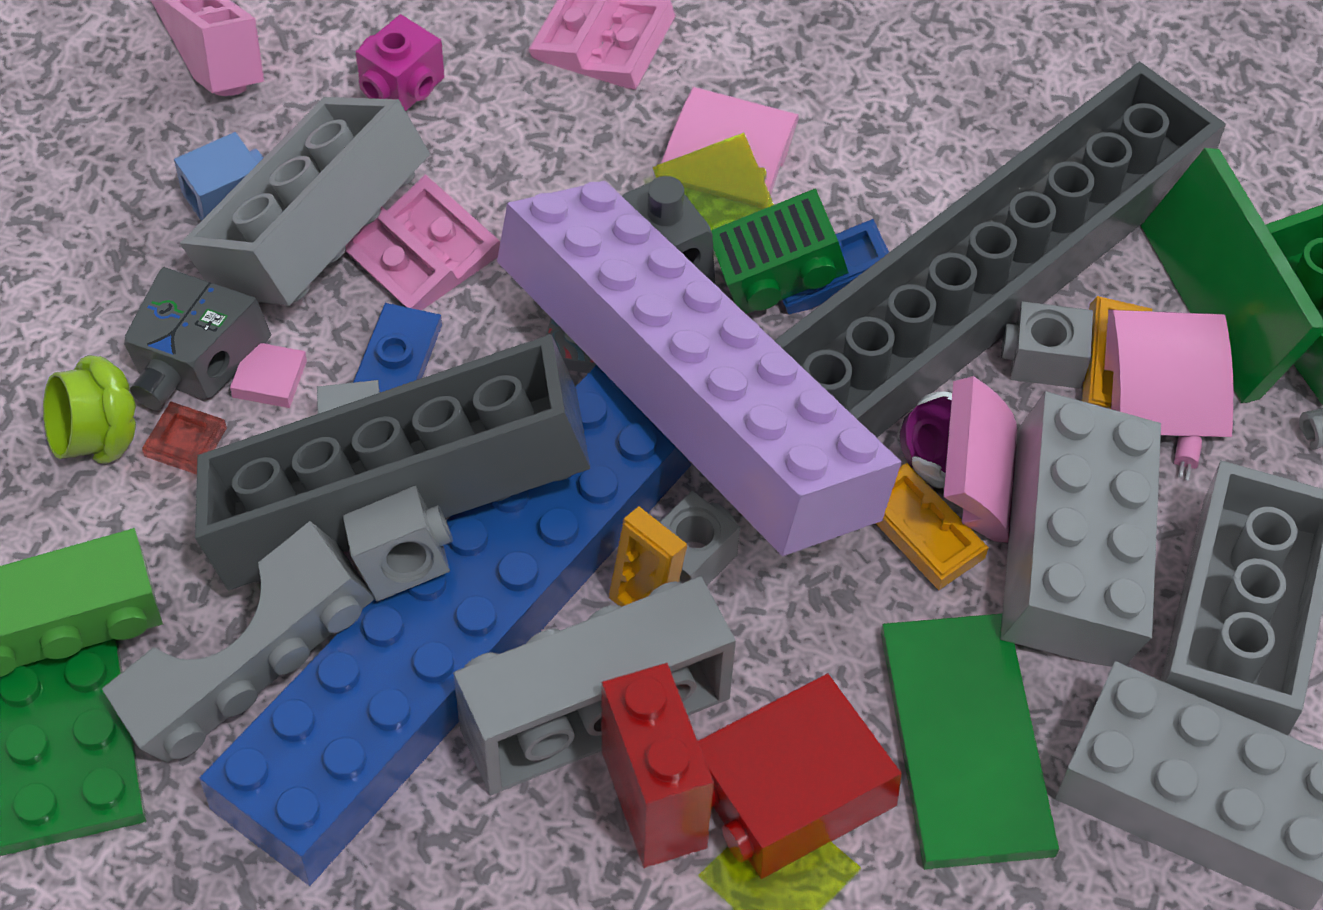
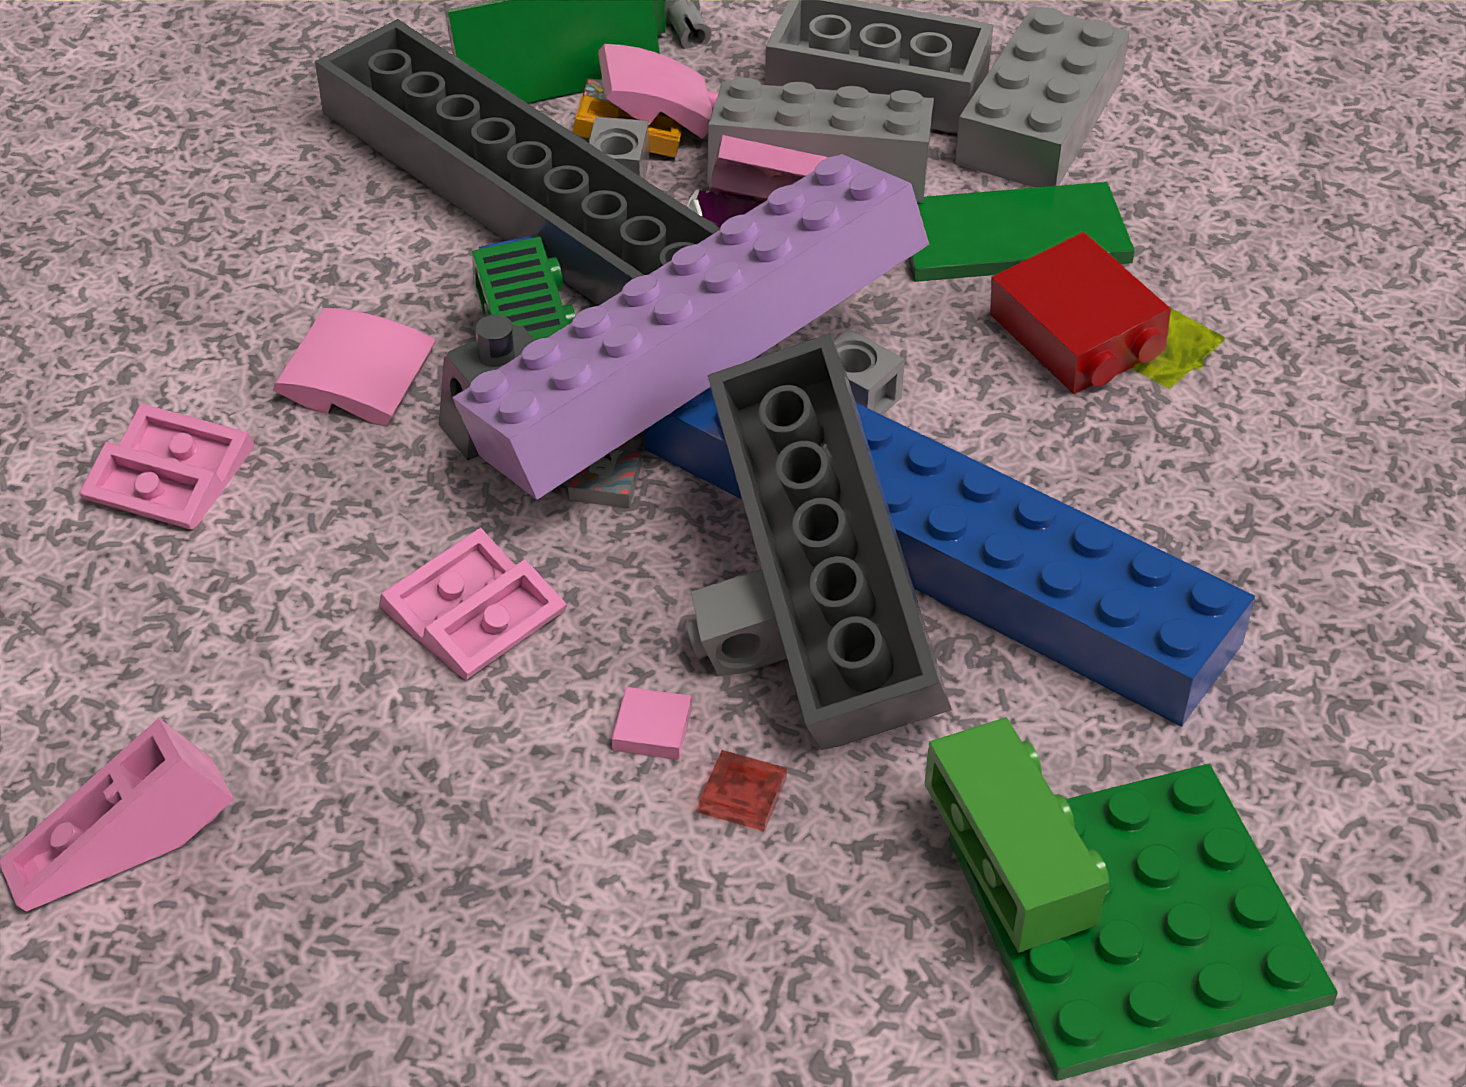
camera: 90 degrees left, 10 degrees down
lime piece [43,355,136,464] -> none
light grey arch [102,521,375,763] -> none
dark grey torso [124,267,271,410] -> none
medium blue brick [174,132,263,221] -> none
light grey brick [180,97,430,306] -> none
light grey brick [343,485,453,601] -> none
blue plate [353,303,442,392] -> none
dark pink brick [355,14,445,111] -> none
light grey brick [453,576,736,796] -> none
red brick [601,662,714,868] -> none
light orange plate [609,507,688,607] -> none
clear neon green piece [652,132,774,230] -> none

